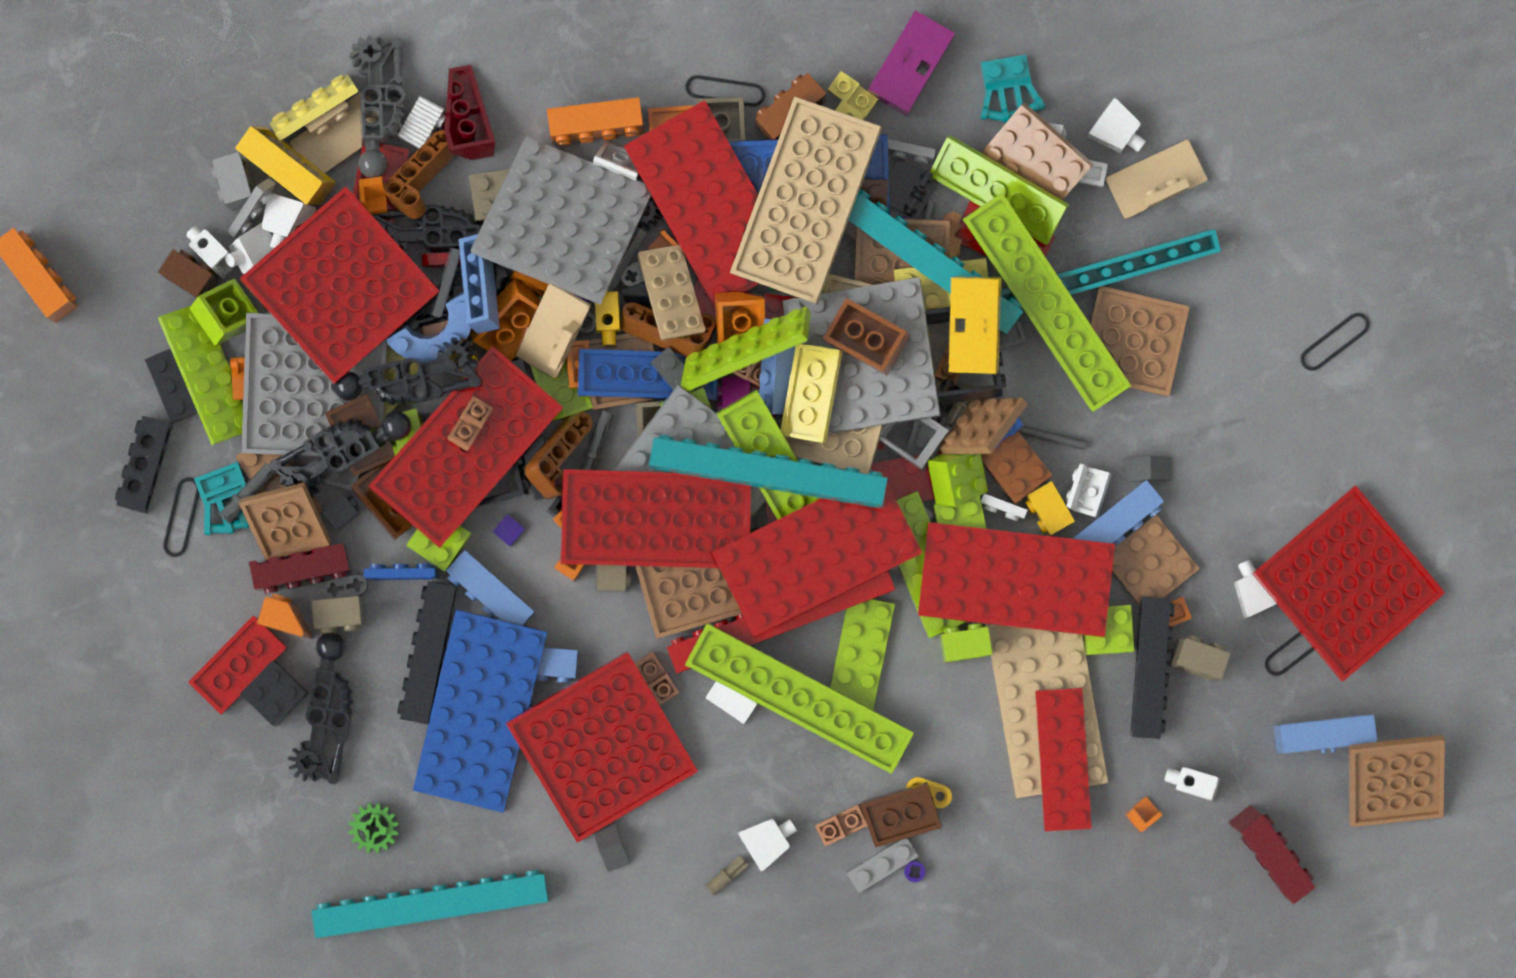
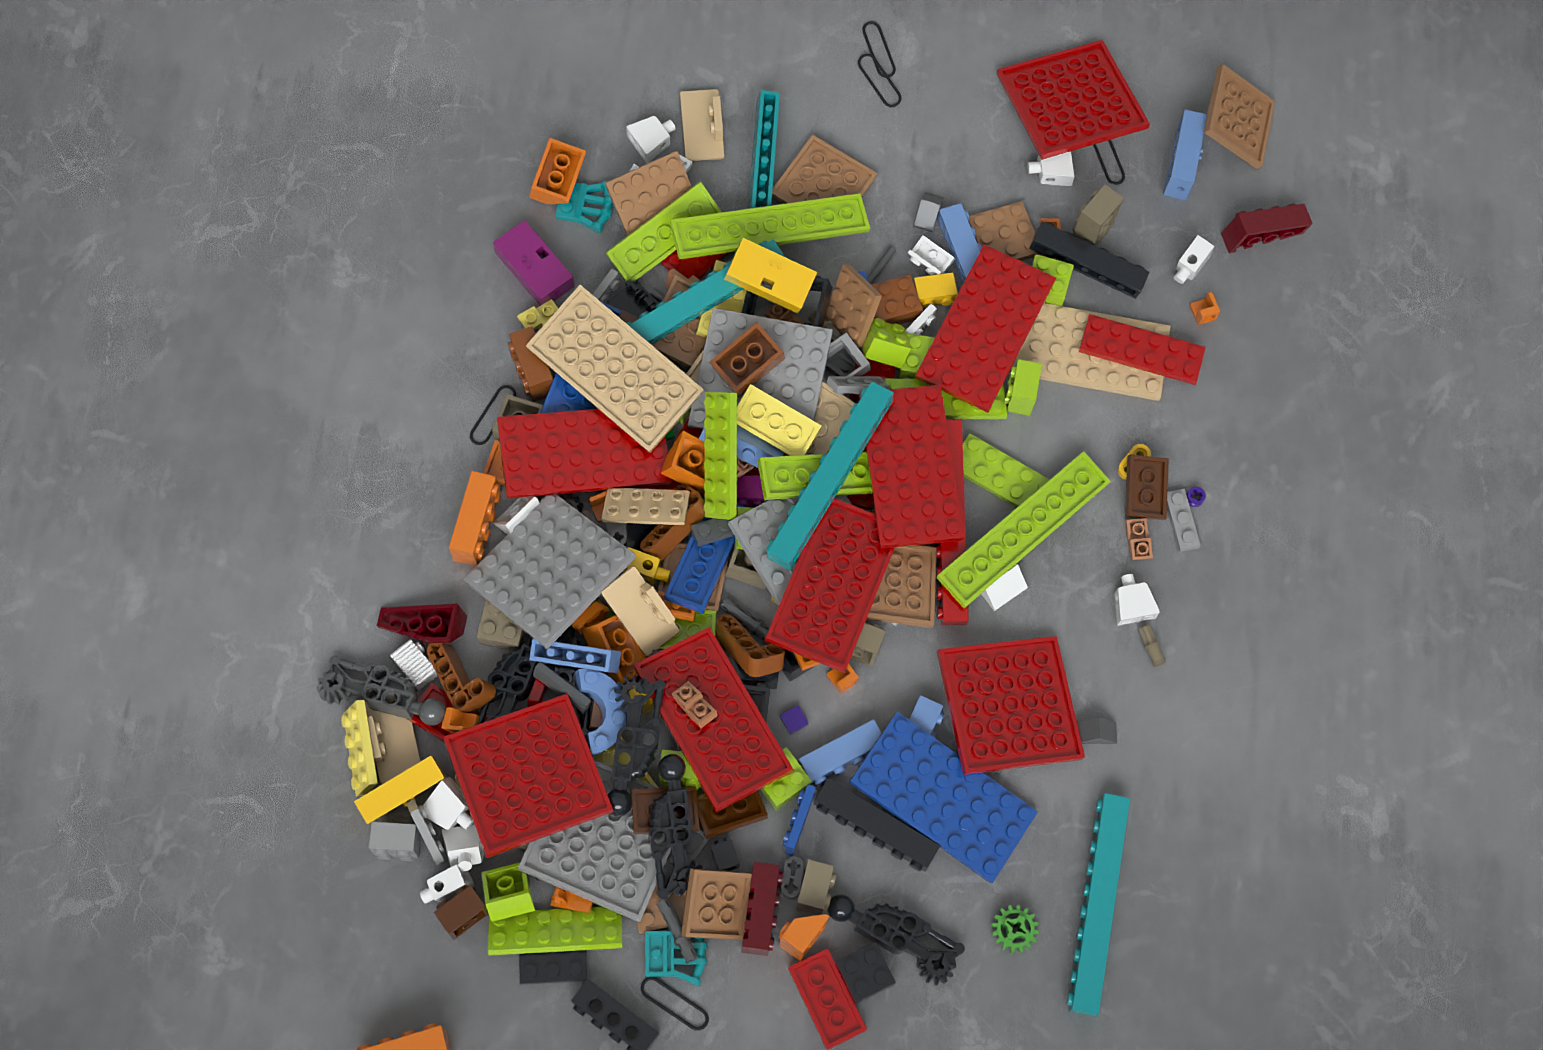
camera: 75 degrees left, 15 degrees down
nougat slope [635,651,679,705] -> none
none -> orange slope [529,137,587,204]
none -> light grey plate [827,376,890,395]
none -> black piece [858,53,902,108]

